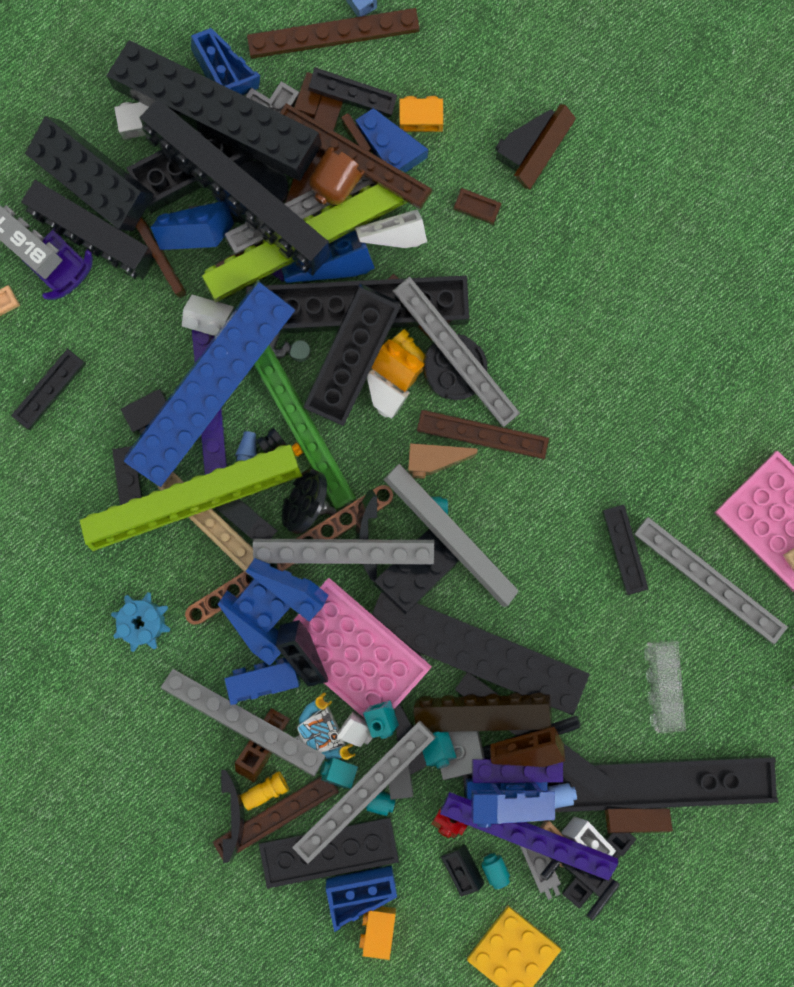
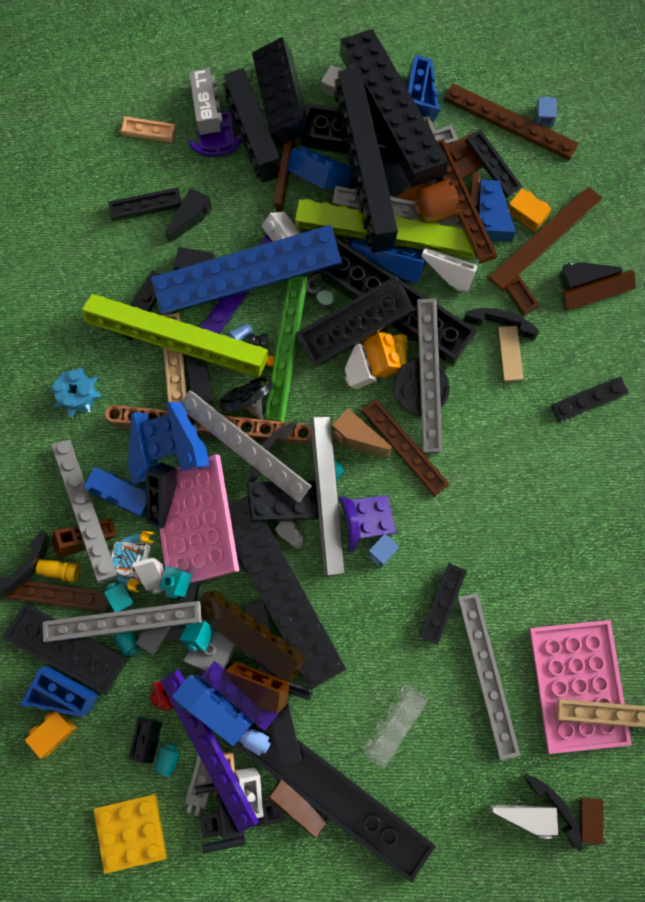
camera: 45 degrees right, 10 degrees down
none -> black slope [165,188,212,242]
none -> dark grey rock [274,521,304,550]
none -> dark purple piece [337,495,396,553]
none -> medium blue brick [368,534,399,566]
none -> black slope [463,308,539,340]
none -> reddish brown tile [489,187,602,291]
none -> tan tile [497,326,523,382]
none -> black plate [551,376,629,423]

